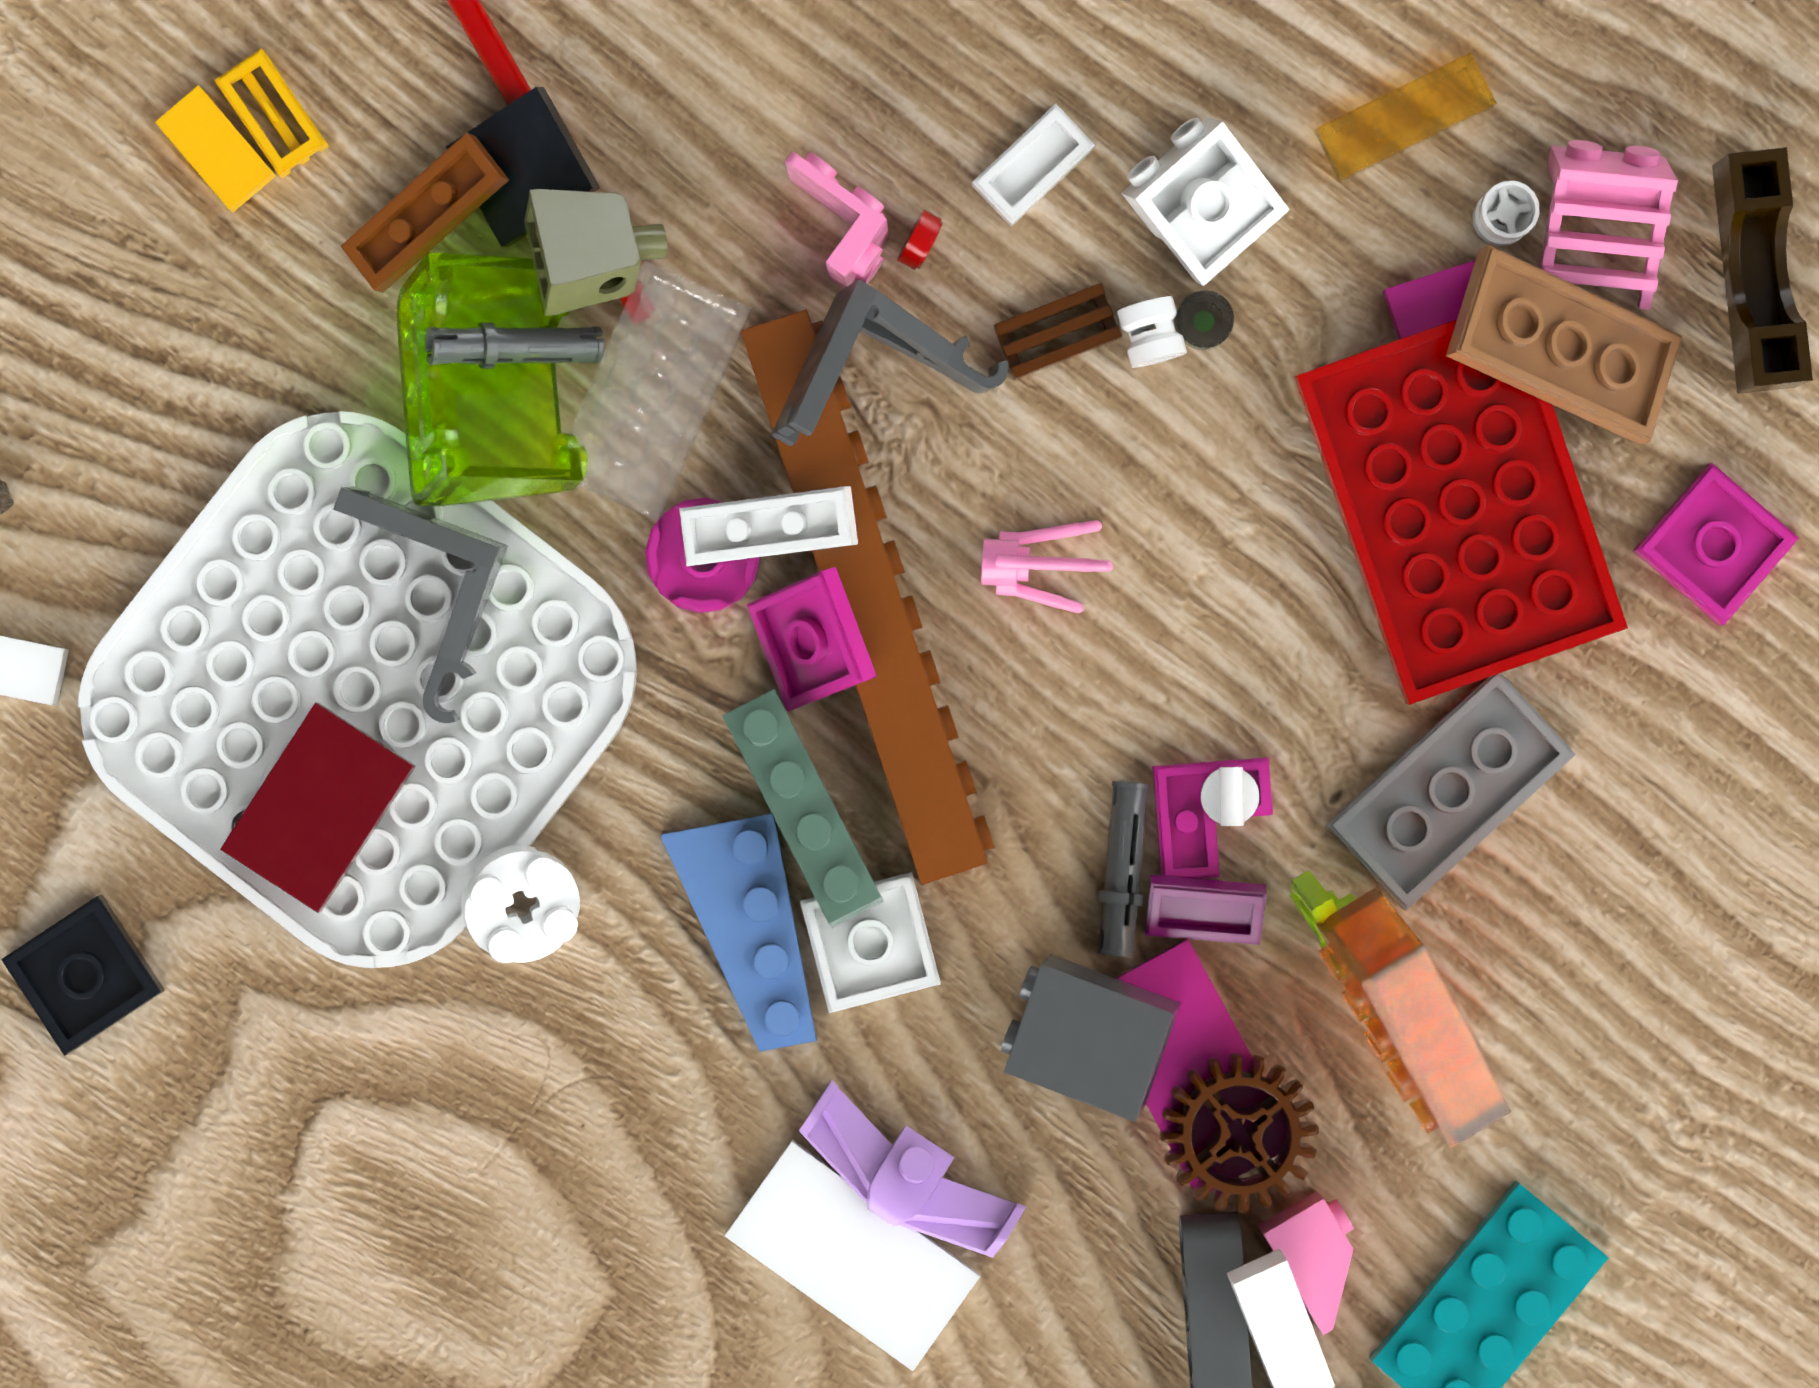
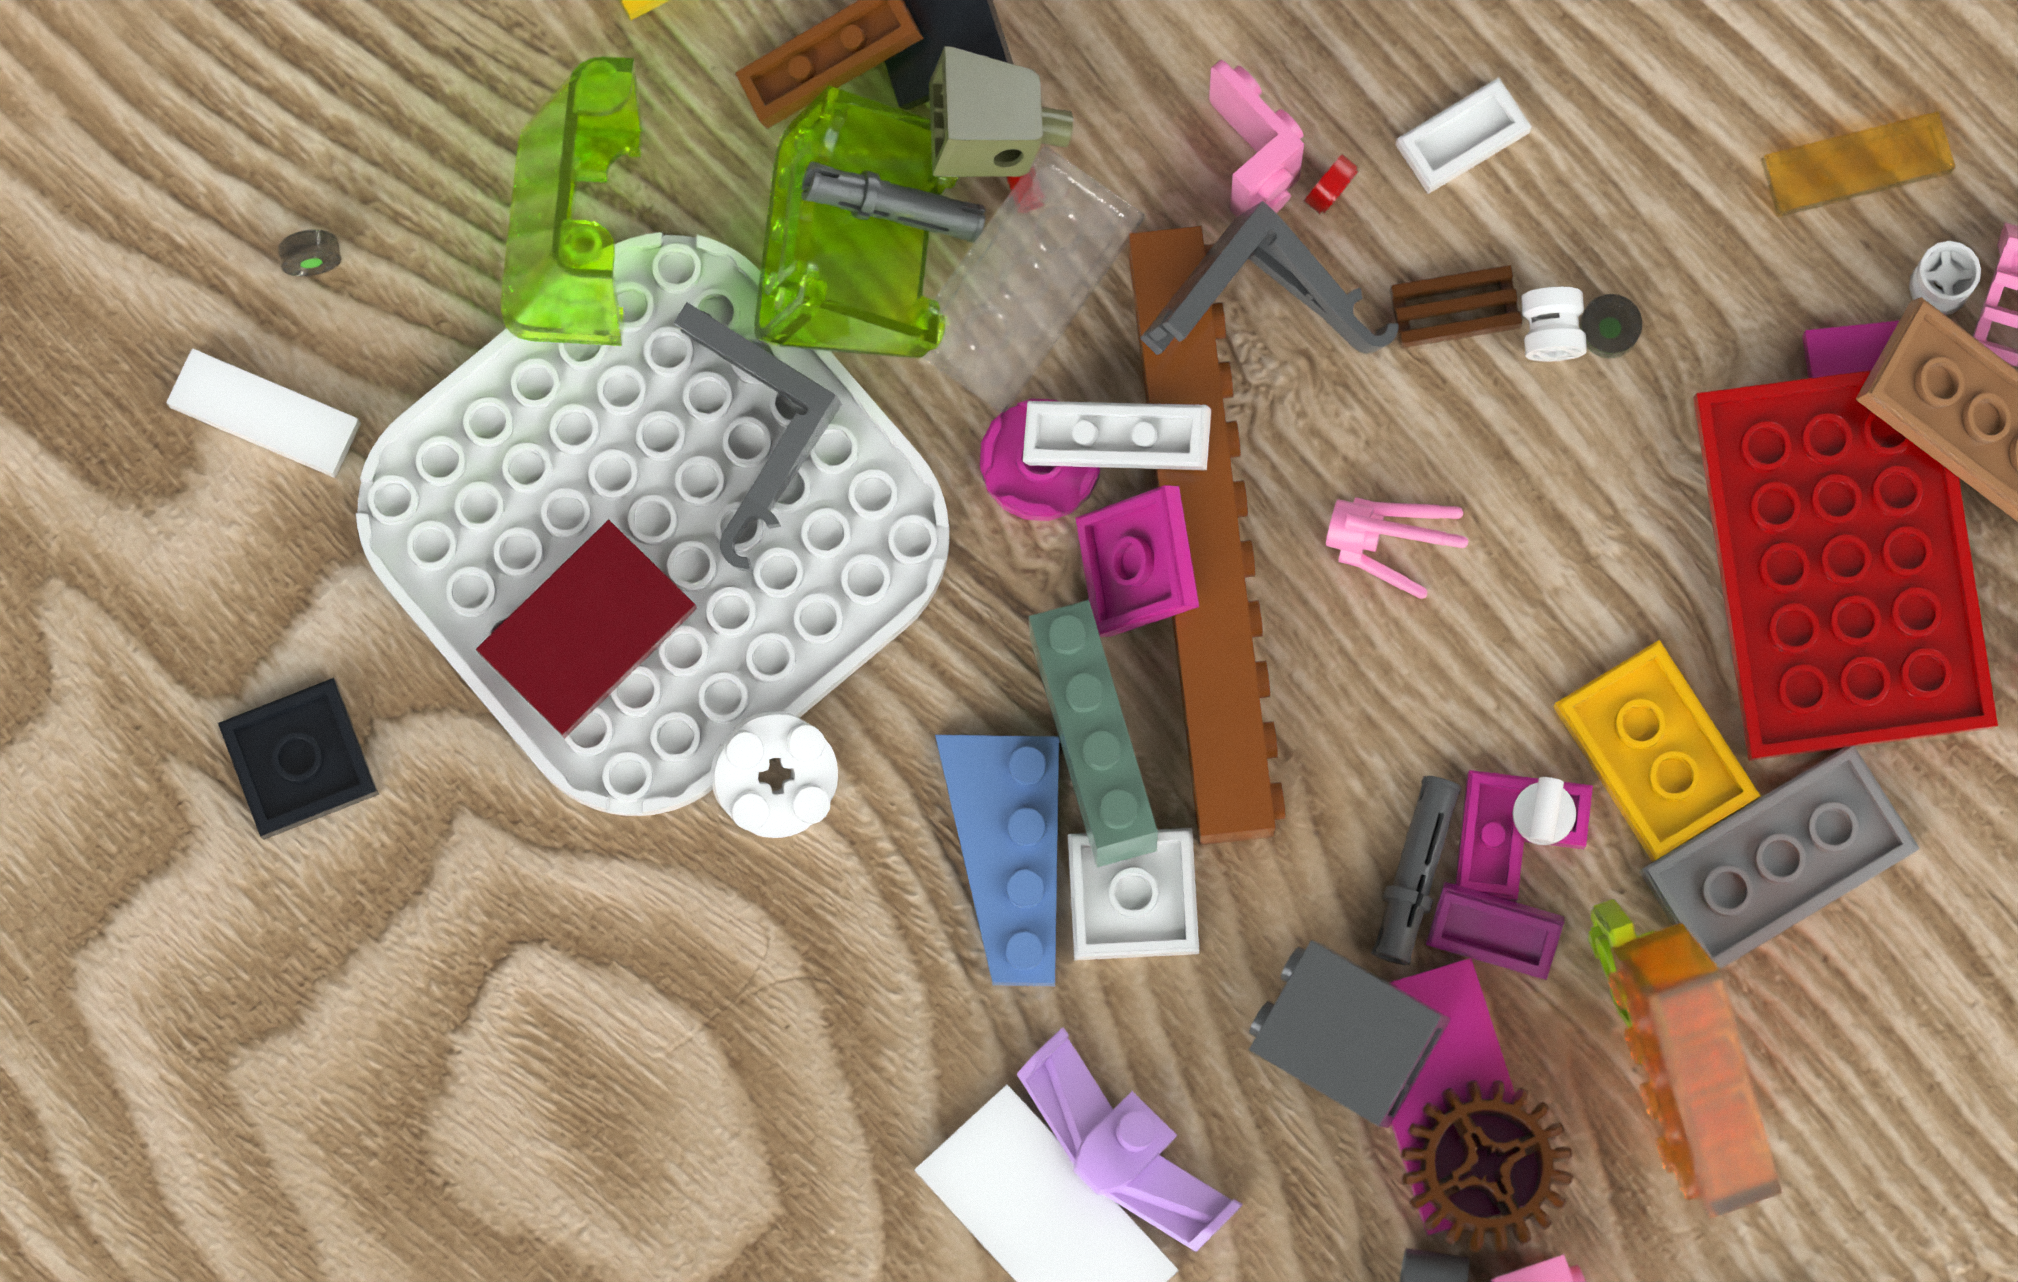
camera: 10 degrees right, 10 degrees down
white plate [1121,117,1290,286] -> none
none -> clear neon green windscreen [501,56,643,346]
none -> yellow tile [1553,640,1760,862]

